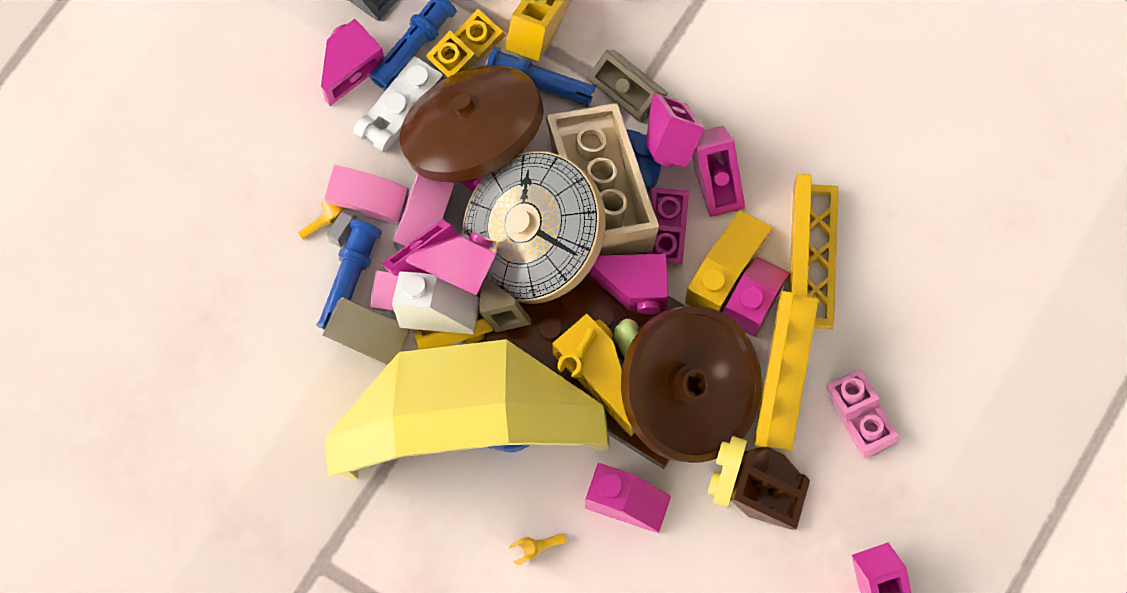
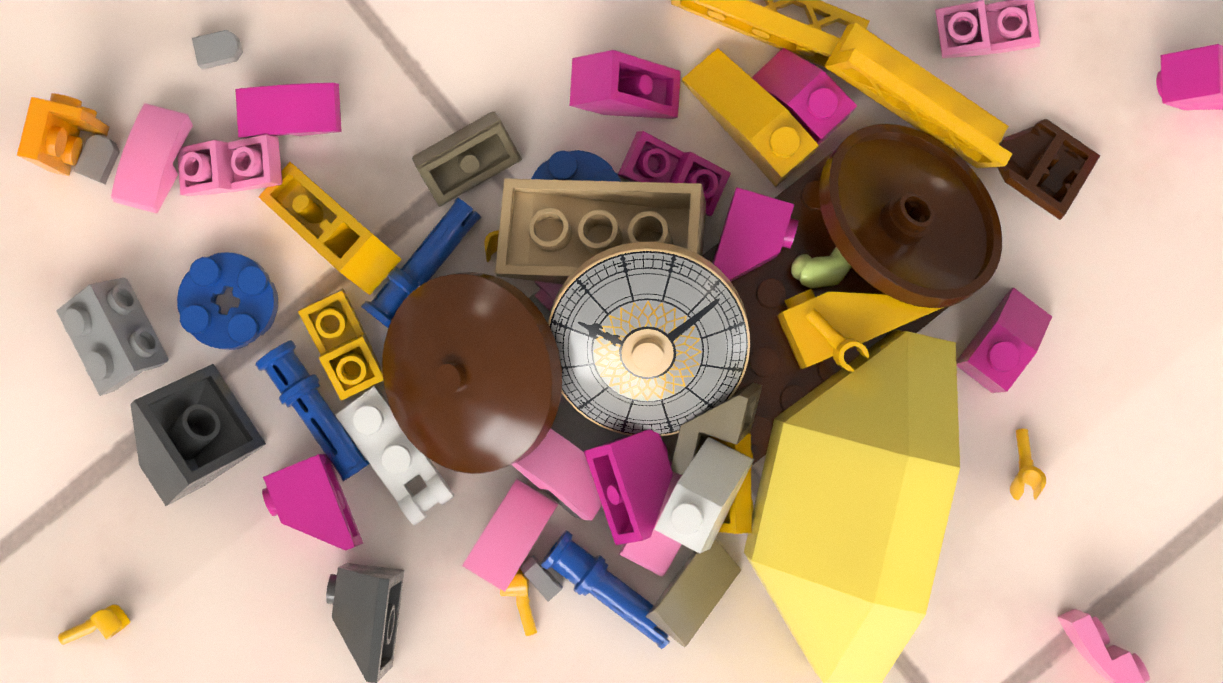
camera: 70 degrees left, 15 degrees up
slope [406,231,498,295] -> none
dark pink slope [645,92,704,168] -> none
light yellow plate [708,436,747,507] -> none
none -> dark grey slope [326,563,404,683]

